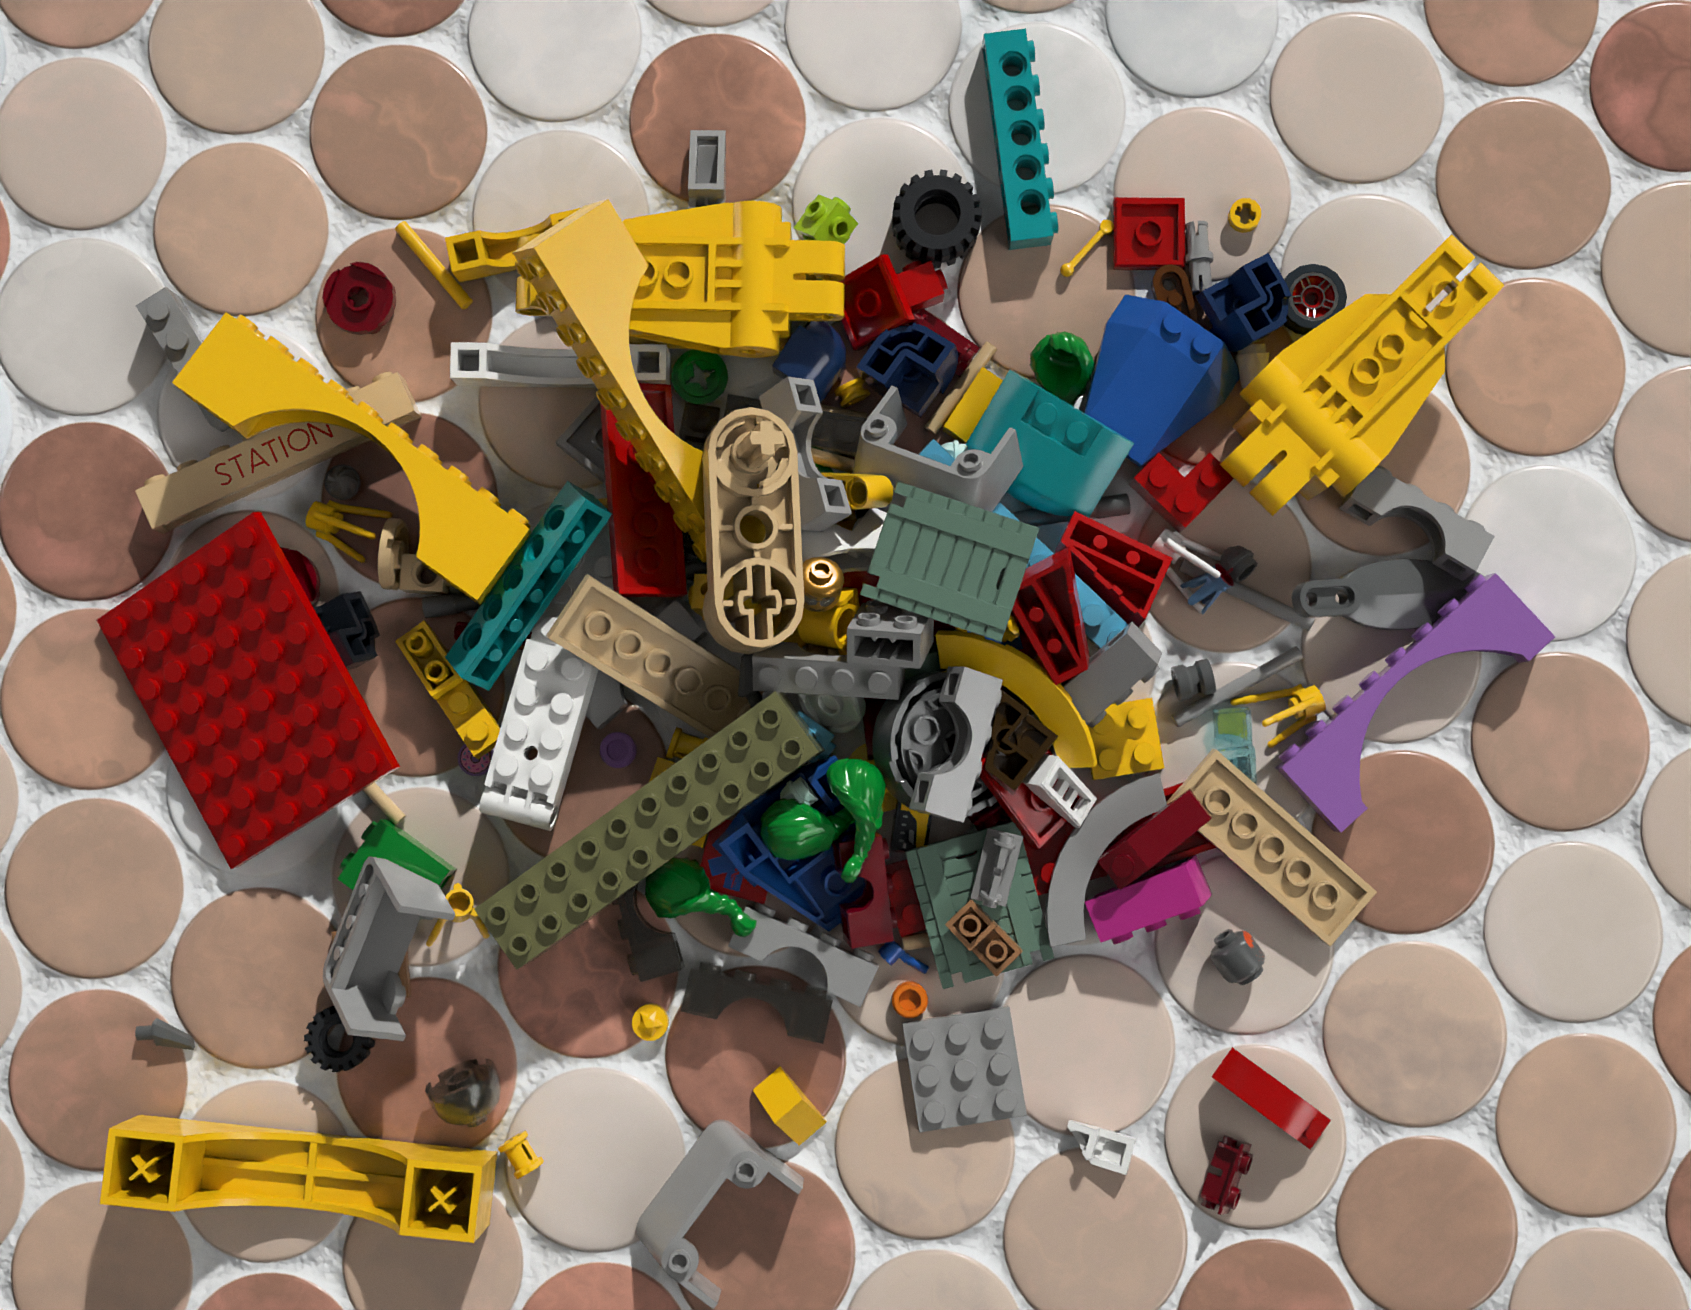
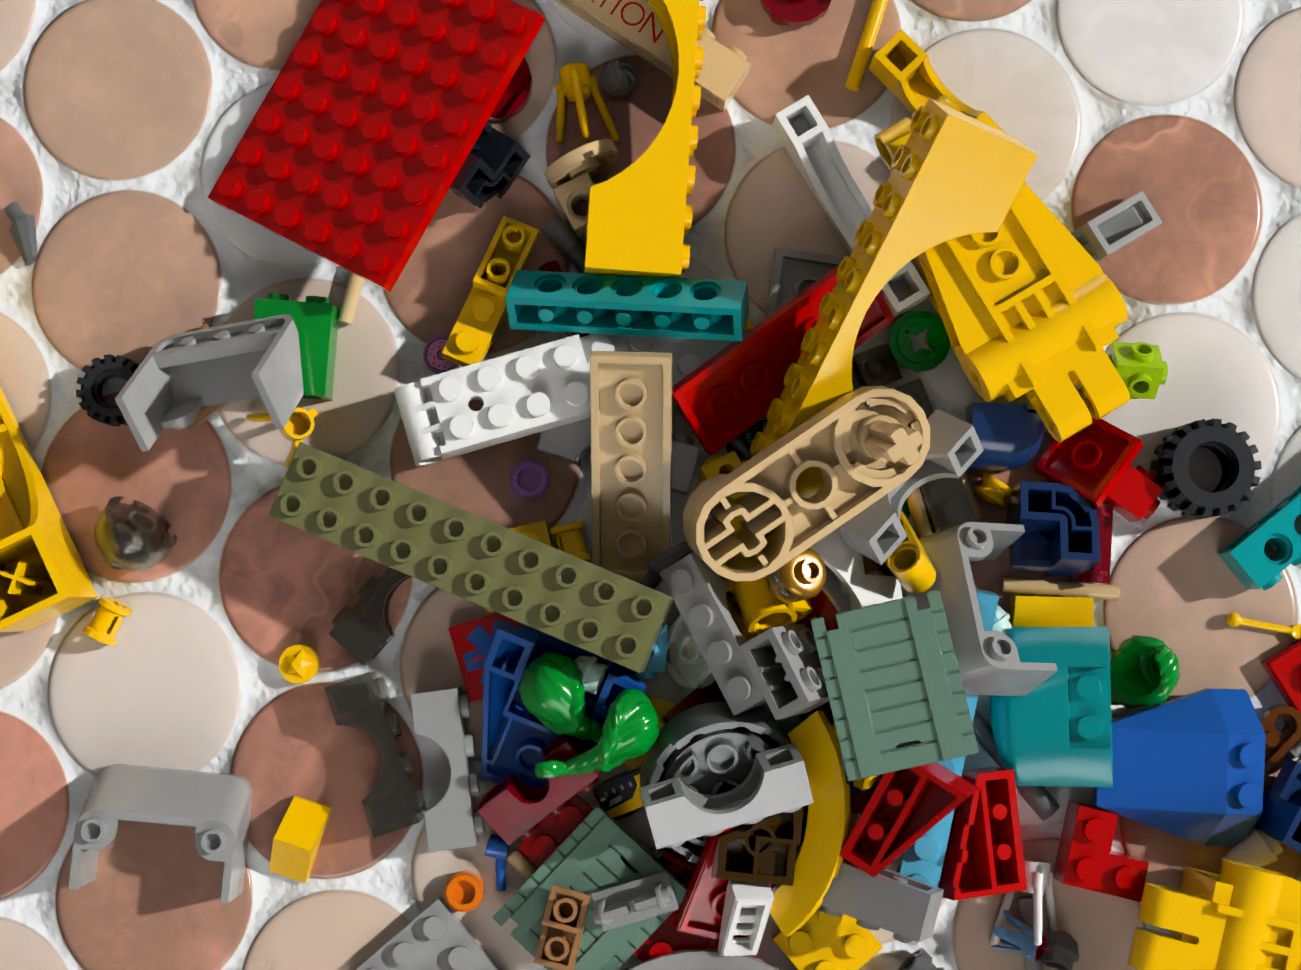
camera: 55 degrees right, 0 degrees up
green hair [645,857,757,937] -> none

